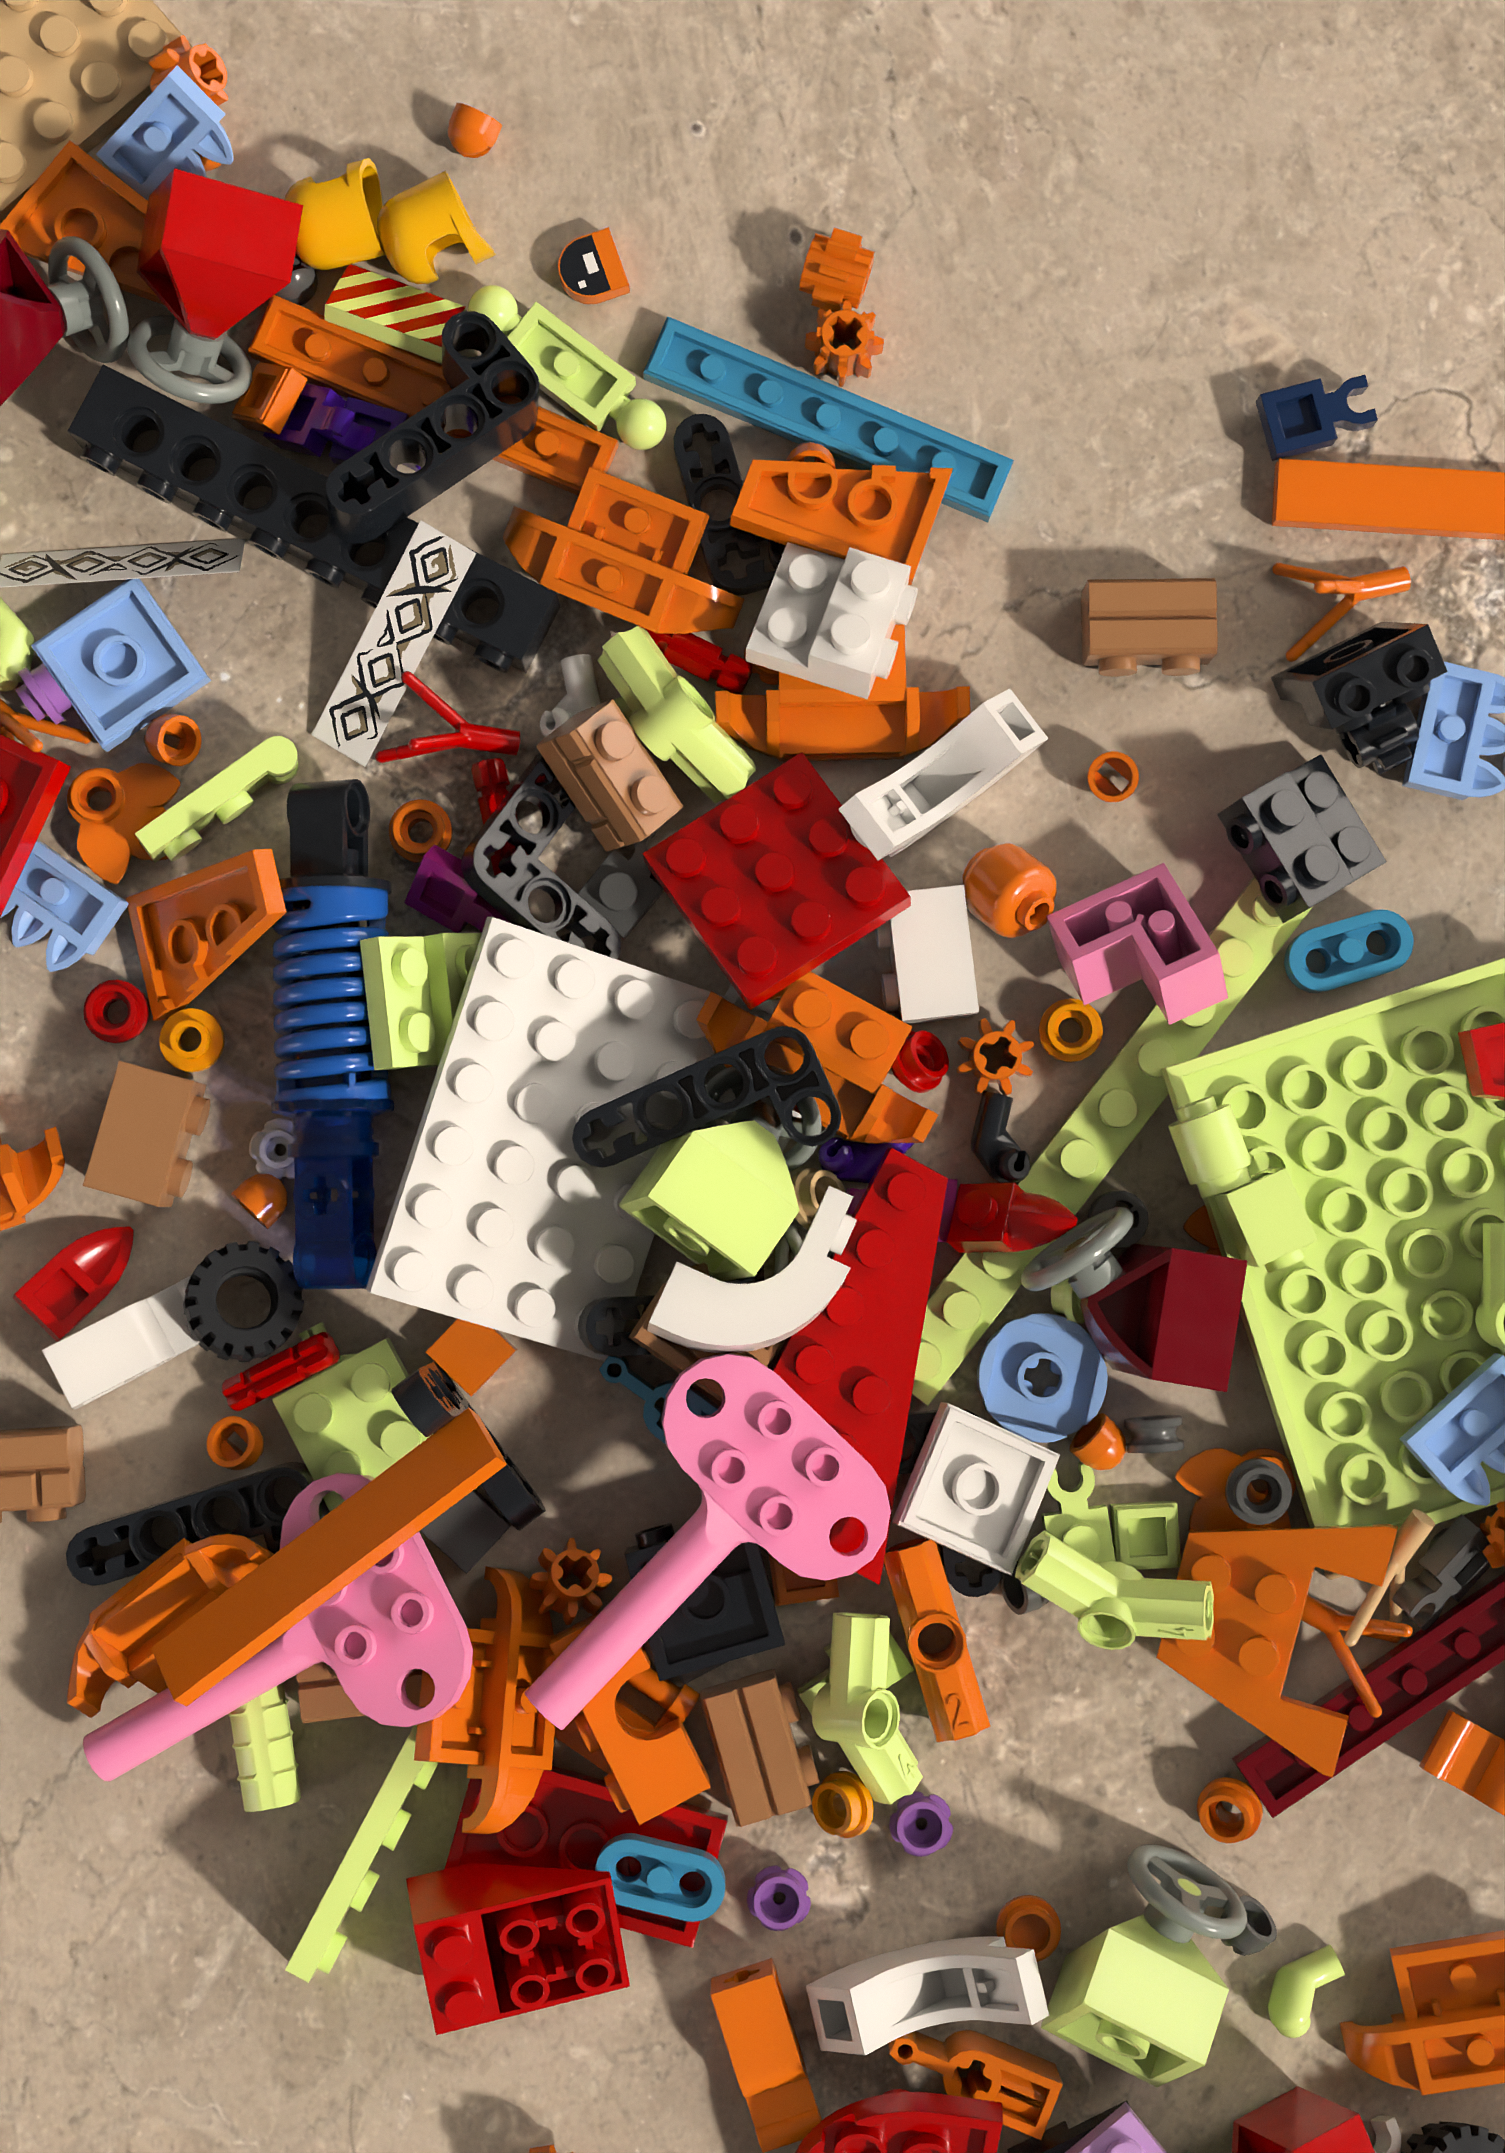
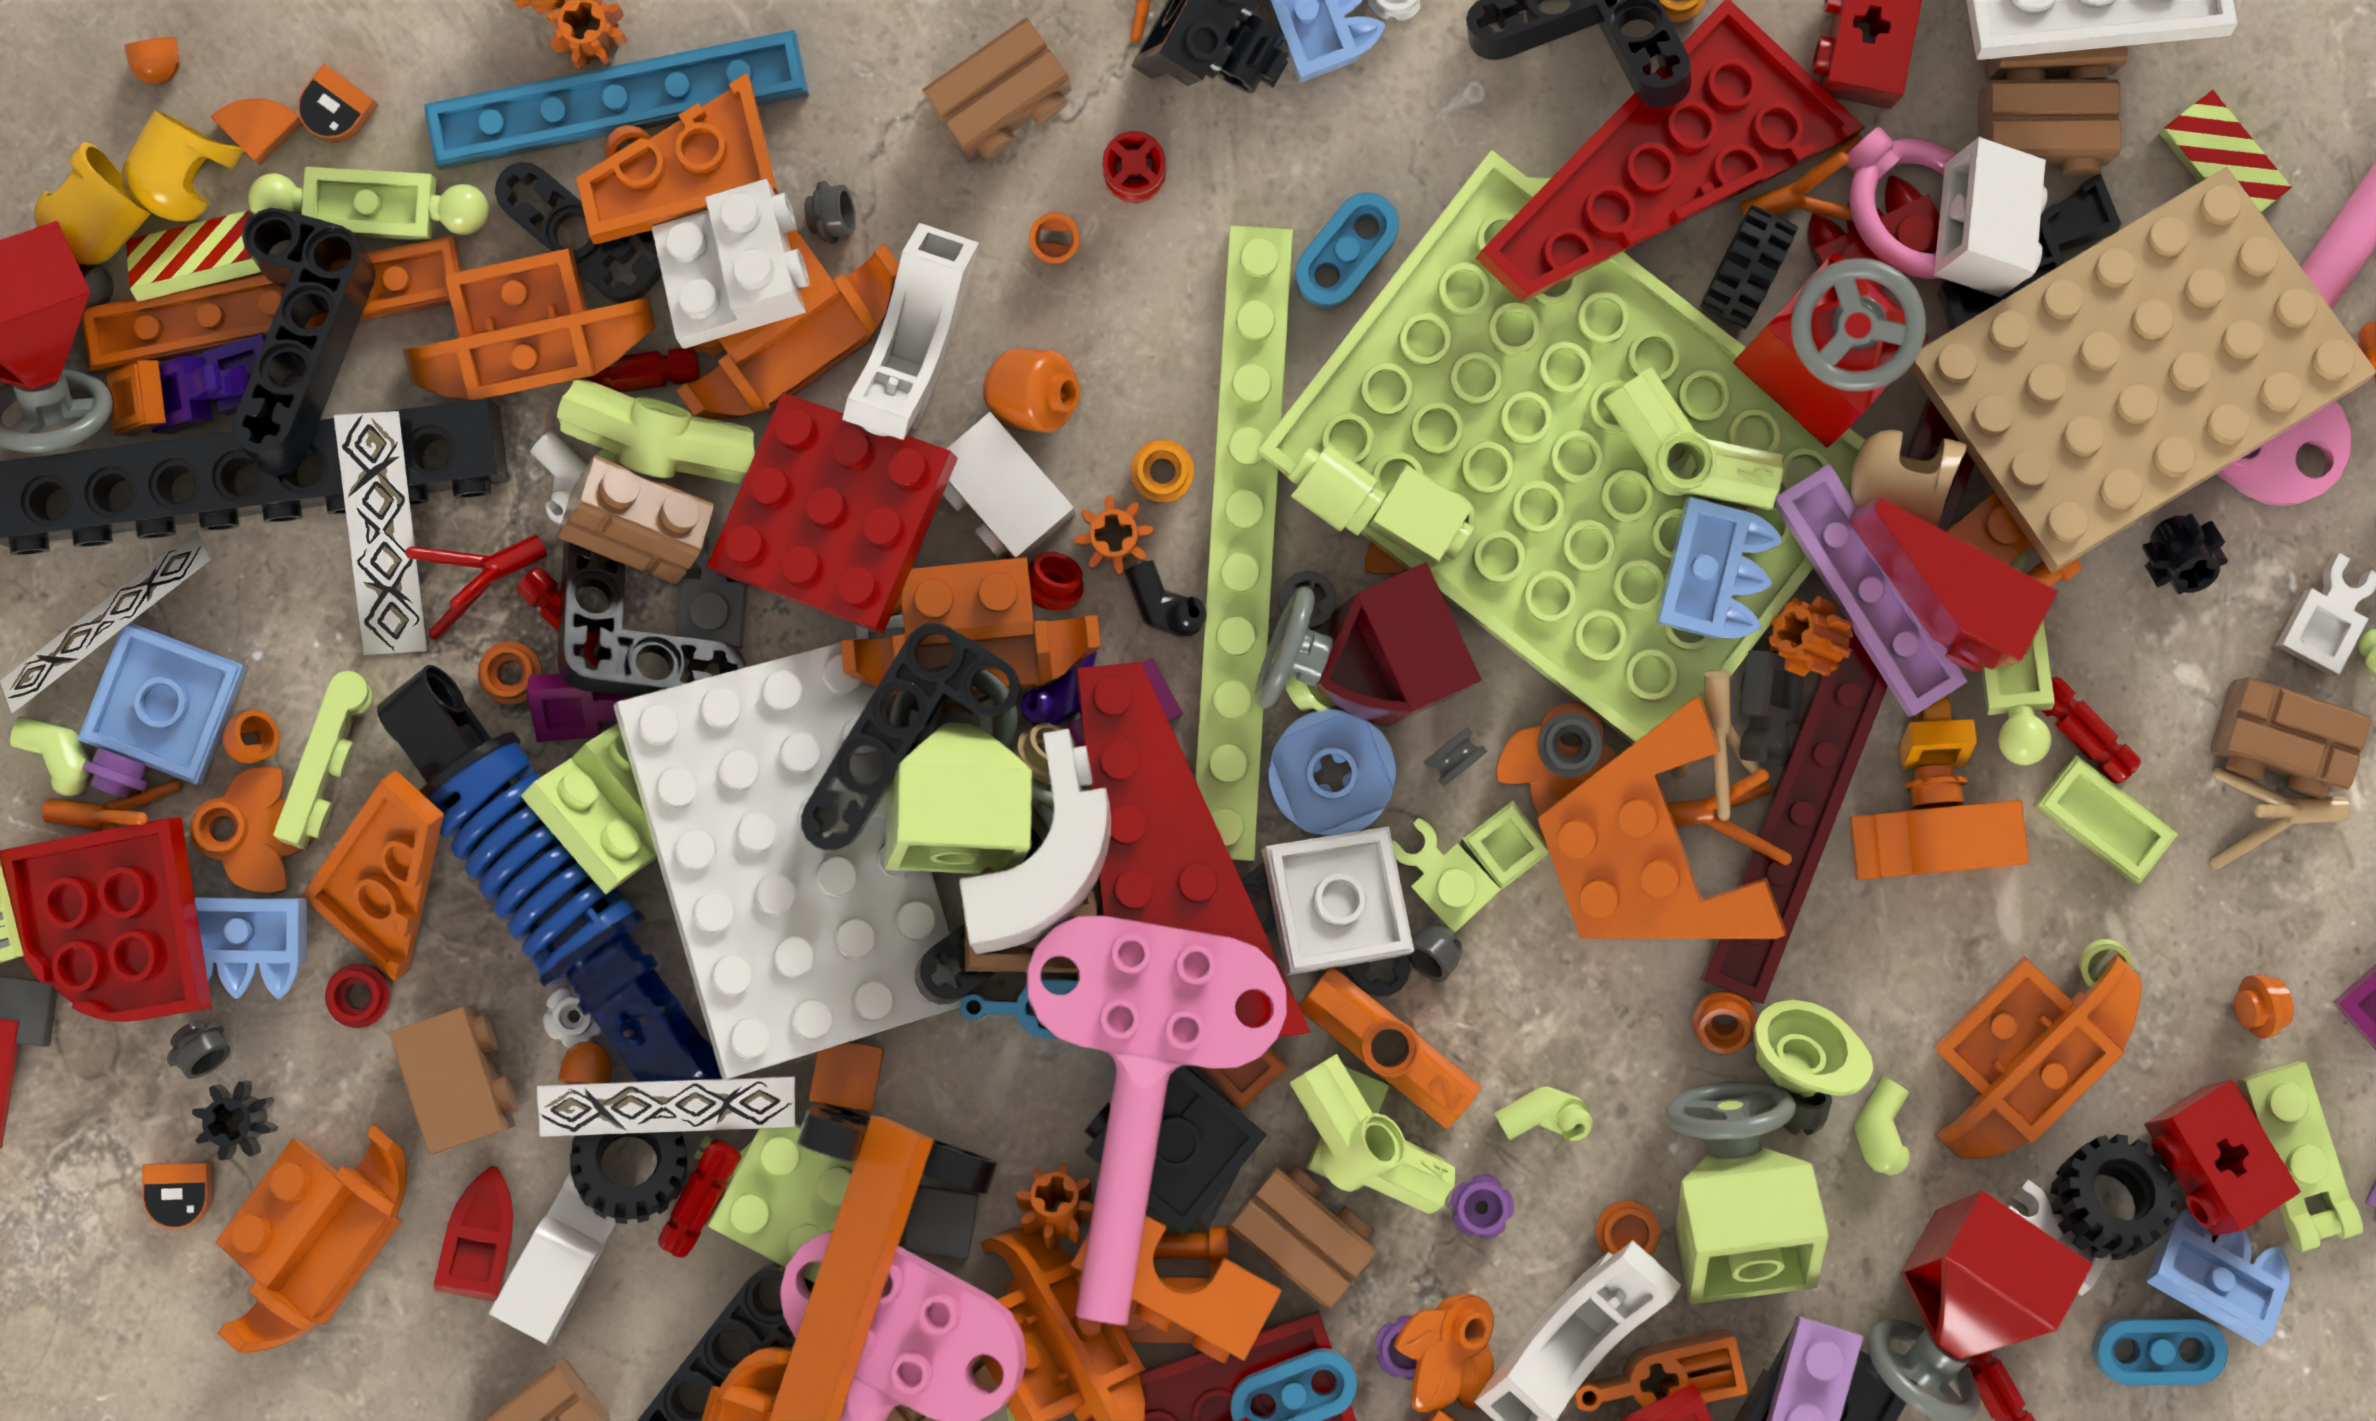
camera: 30 degrees left, 0 degrees up
light orange plate [159,1008,225,1072] -> none
orange hinge [207,1416,264,1470] -> none
light orange plate [812,1771,873,1838] -> none
red plate [947,1183,1078,1253] -> none
yellowish green piece [1015,1531,1214,1650] -> none
bright pink brick [1047,863,1228,1025] -> none
orange hinge [1069,1413,1126,1470] -> none
plate [1217,754,1387,924] -> none
none -> orange tile [210,98,302,165]
none -> white sticker [537,1077,795,1137]
none -> dark grey plate [804,181,856,243]
none -> red wheel [1102,131,1166,204]
none -> orange plate [1394,1293,1494,1412]
none -> yellowish green arm [1494,1086,1593,1141]
none -> yellowish green piece [1753,999,1873,1097]

